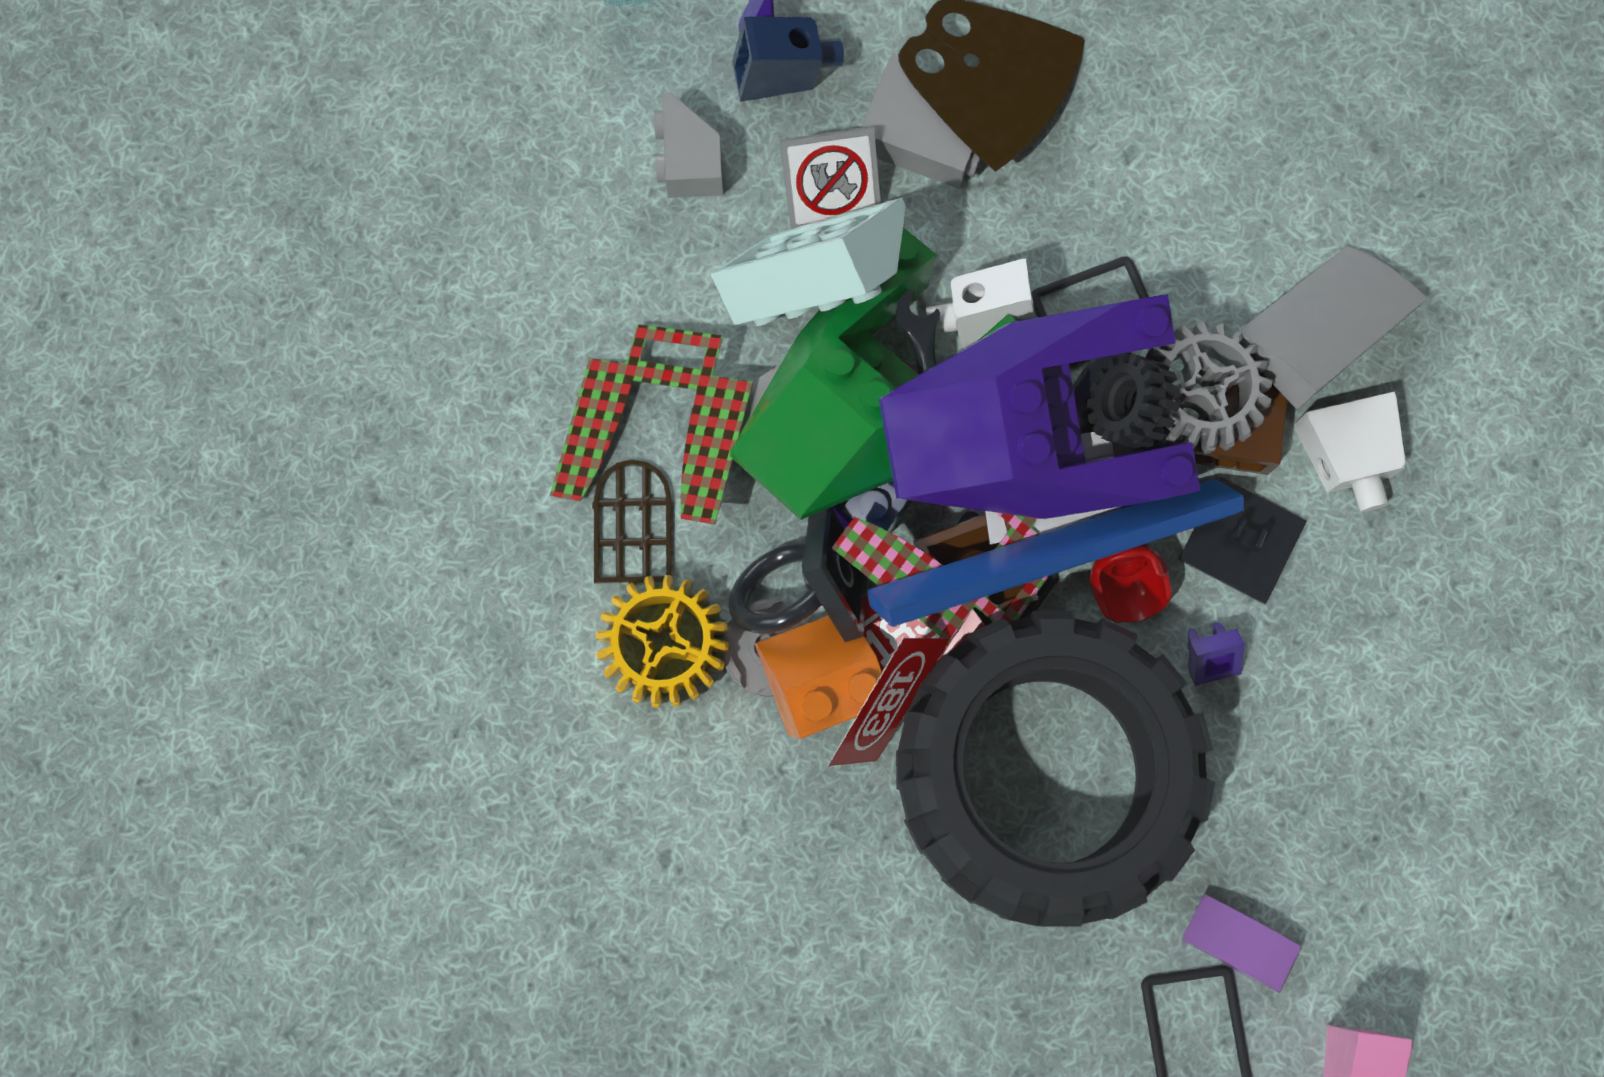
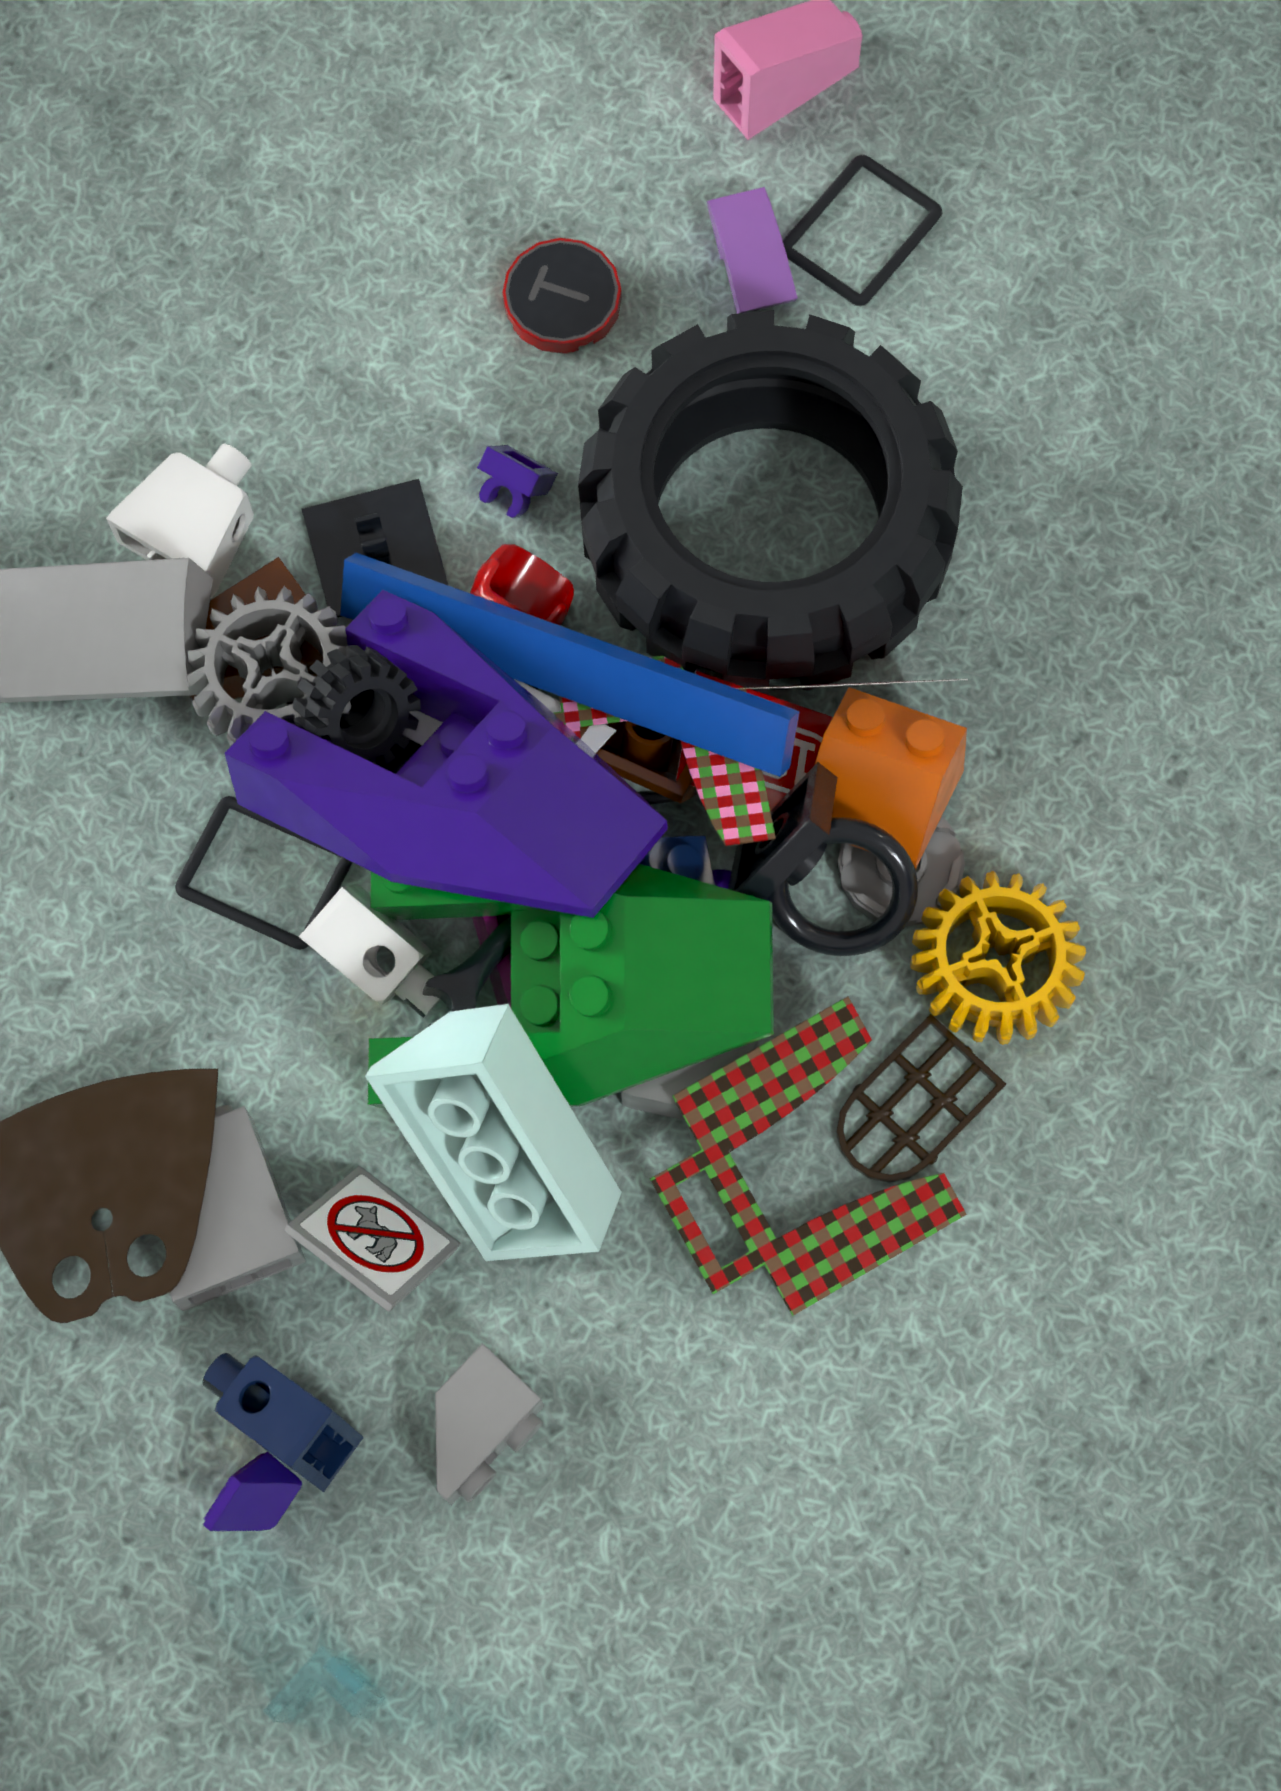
camera: 130 degrees left, 5 degrees down
none -> black tile [502,238,622,354]

